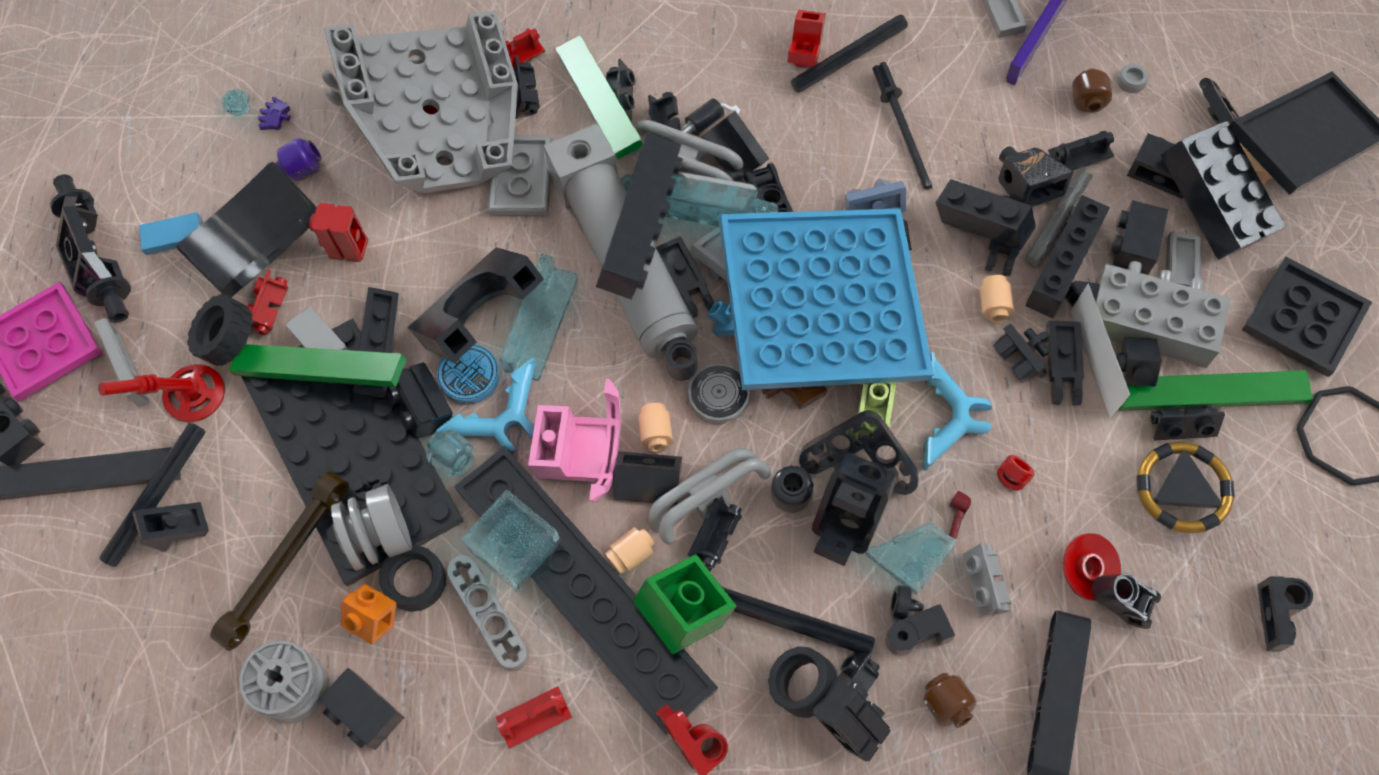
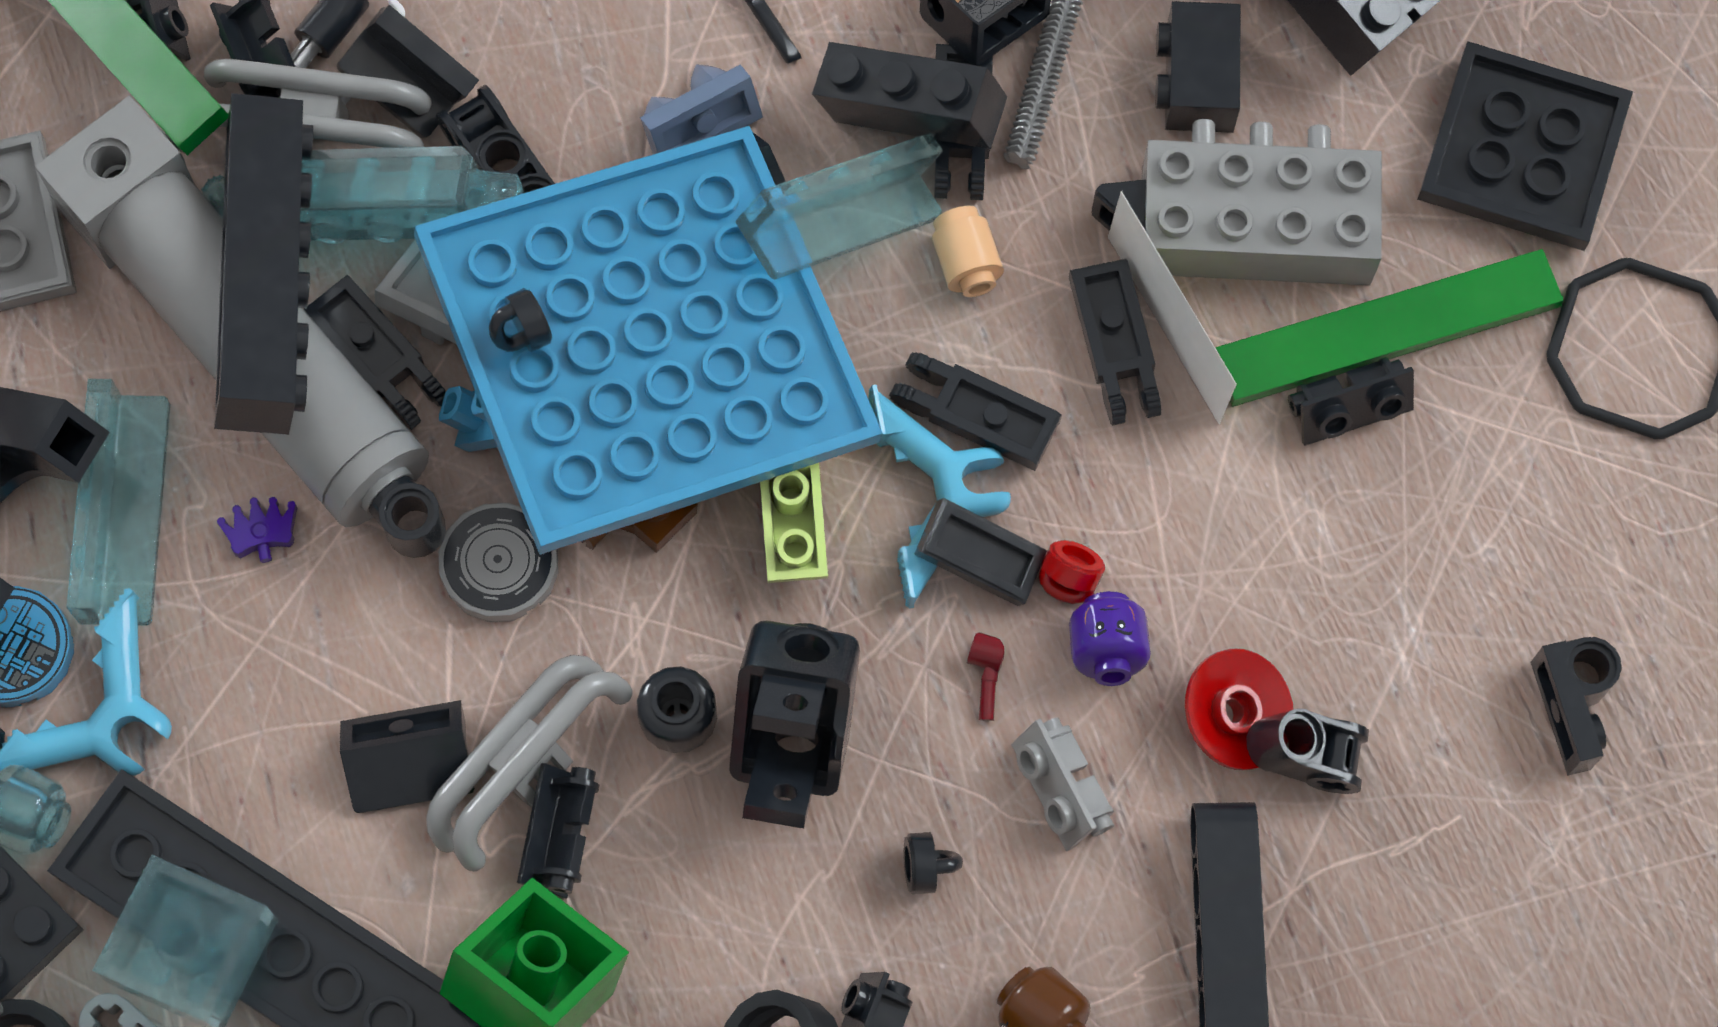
camera: 20 degrees left, 5 degrees up
bright pink piece [528,379,621,503] -> none
light nougat brick [605,527,655,575] -> none
light nougat brick [638,403,673,452] -> none
black axle [722,587,875,654] -> none
black beam [799,410,919,495] -> none
clear light blue wing [865,522,958,595] -> none
black leg [886,604,955,656] -> none
black hips [993,323,1050,383] -> none
black brick [1025,195,1110,319] -> none
black brick [1116,337,1162,387] -> none
piece [1136,442,1235,533] -> none
light grey tile [1166,232,1201,286] -> none
none -> dark purple piece [217,497,298,563]
none -> black tile [489,288,552,352]
none -> clear light blue panel [735,133,943,279]
none -> black hinge [889,352,1062,471]
none -> black tile [914,498,1048,606]
none -> dark purple head [1069,591,1151,686]

